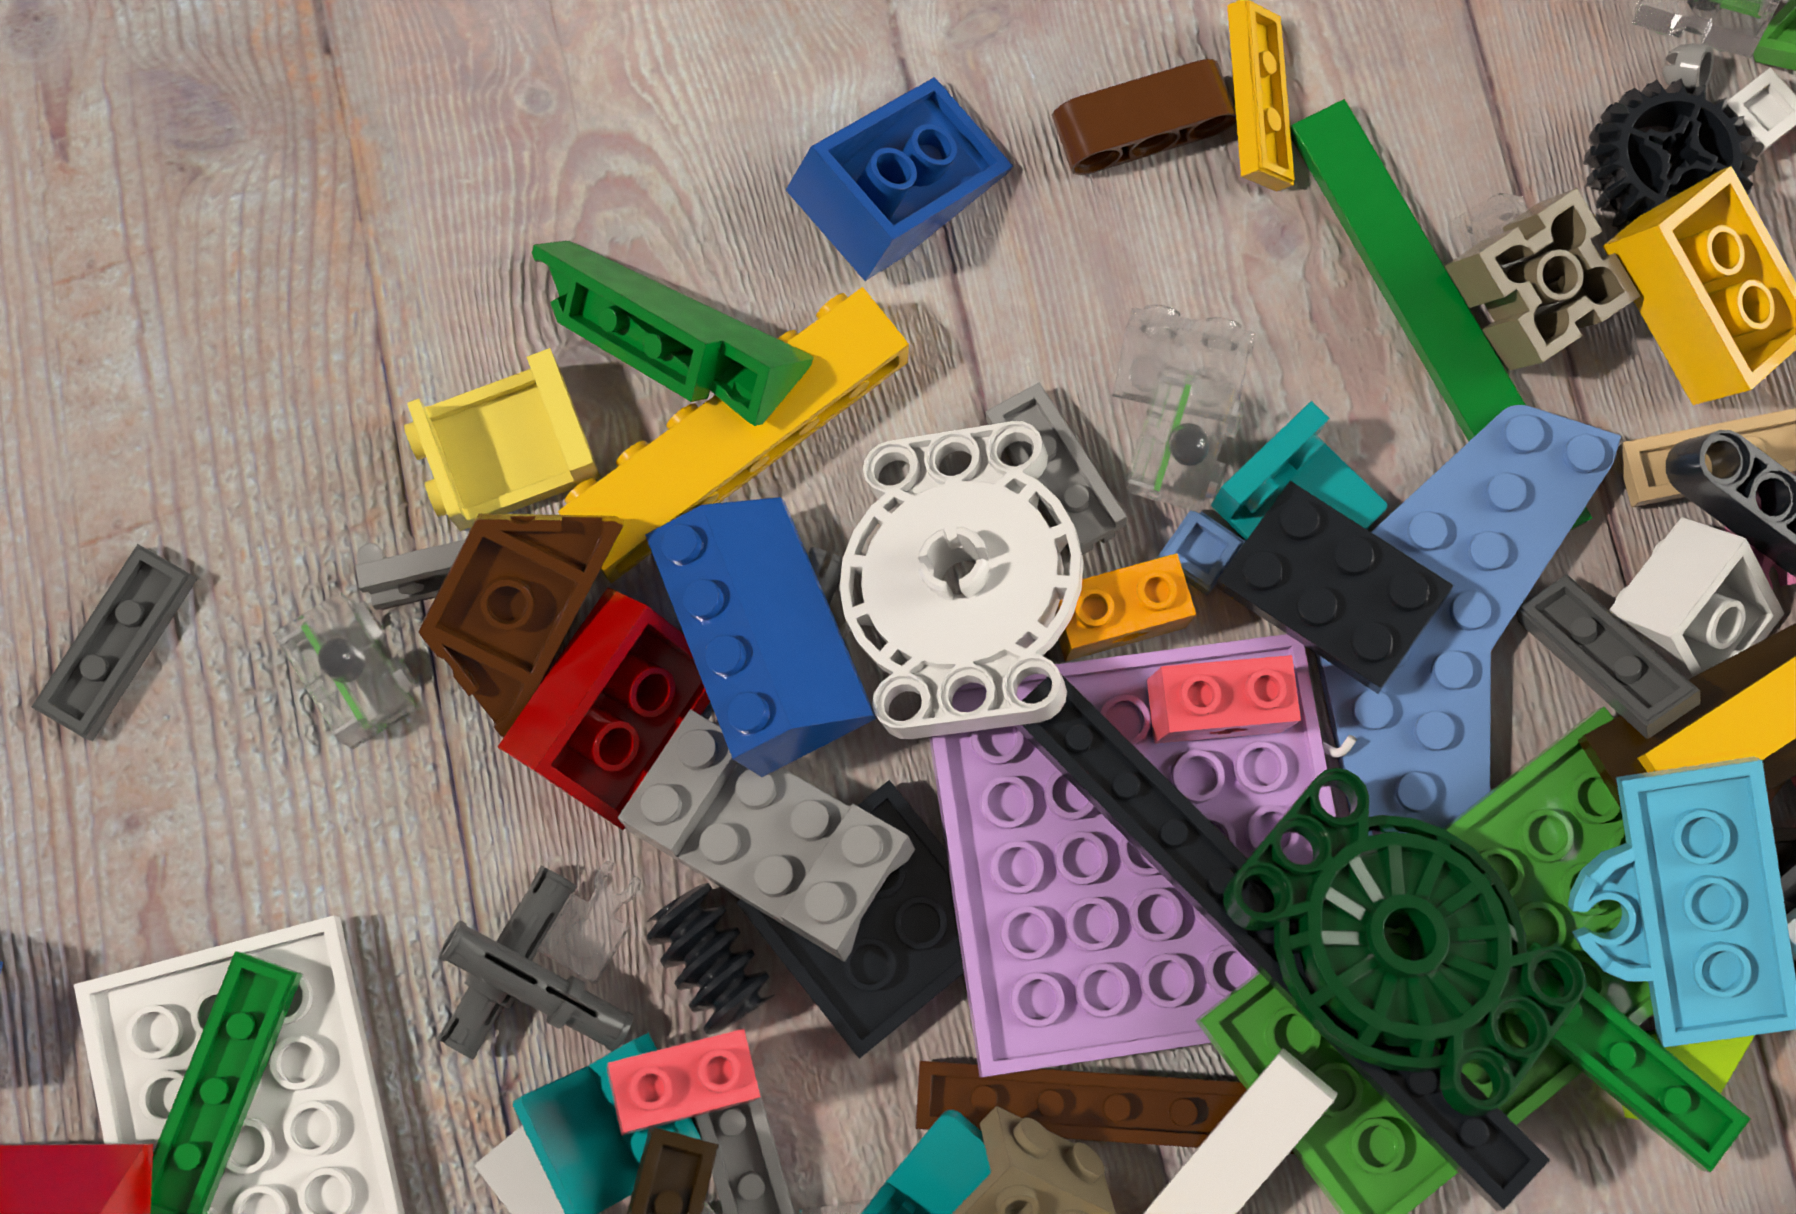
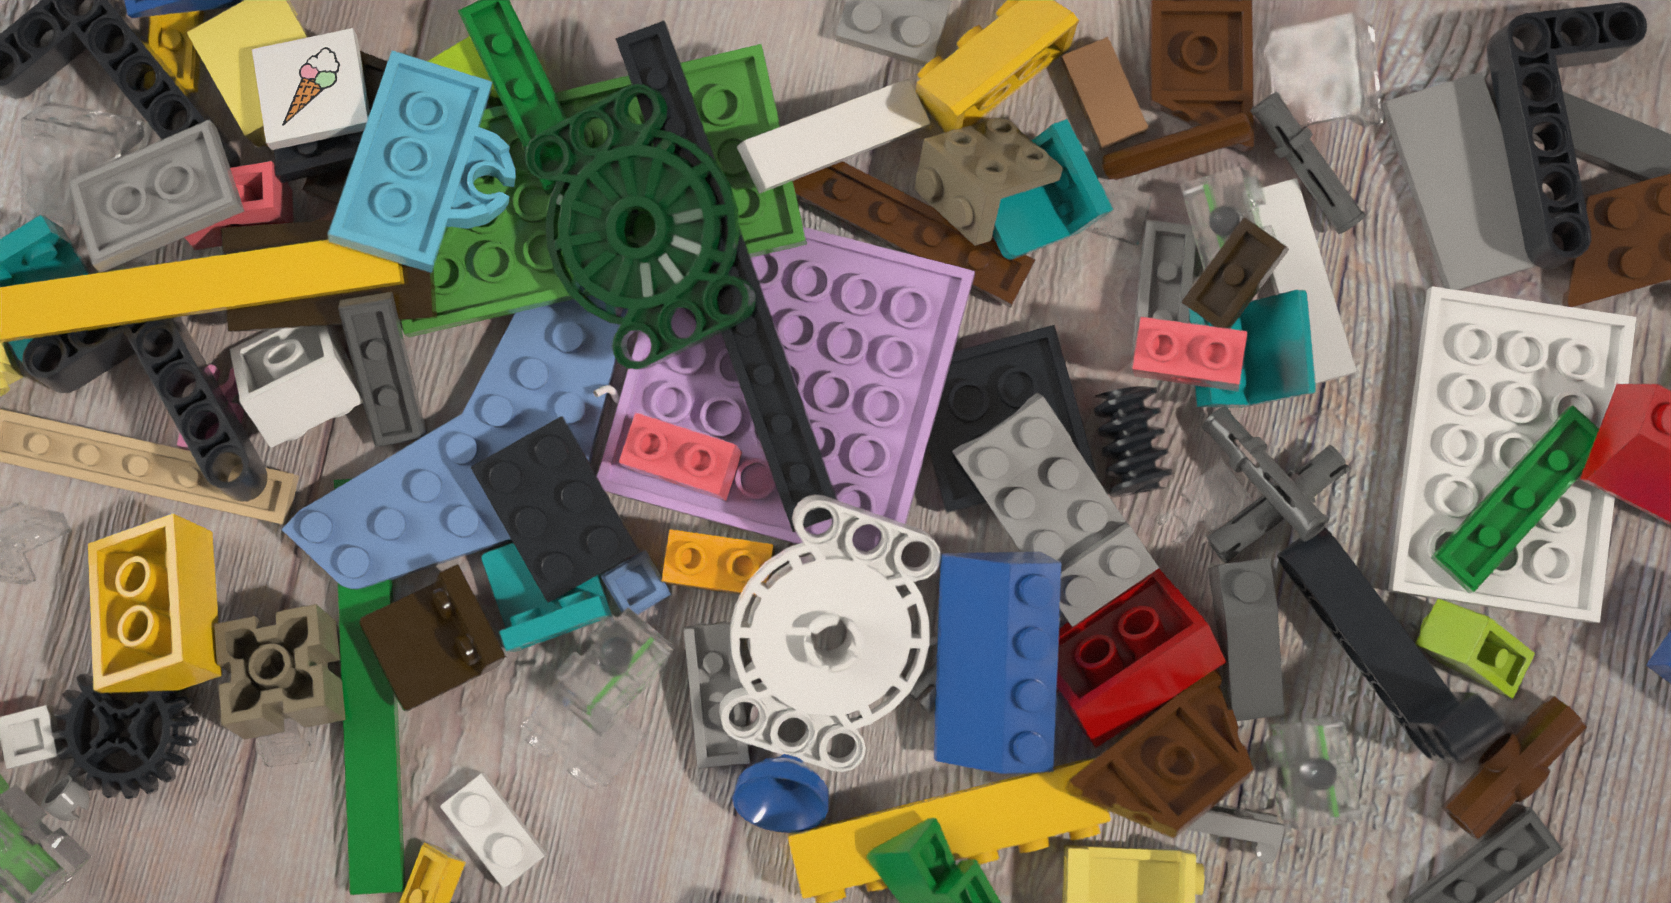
camera: 150 degrees left, 5 degrees up
none -> dark brown bracket [359,564,506,712]
none -> white plate [440,773,548,889]
none -> blue piece [733,754,829,833]
none -> dark grey slope [1208,558,1284,721]
none -> black beam [1277,527,1505,764]
none -> lime slope [1415,598,1535,699]
none -> reddish brown piece [1441,696,1587,839]

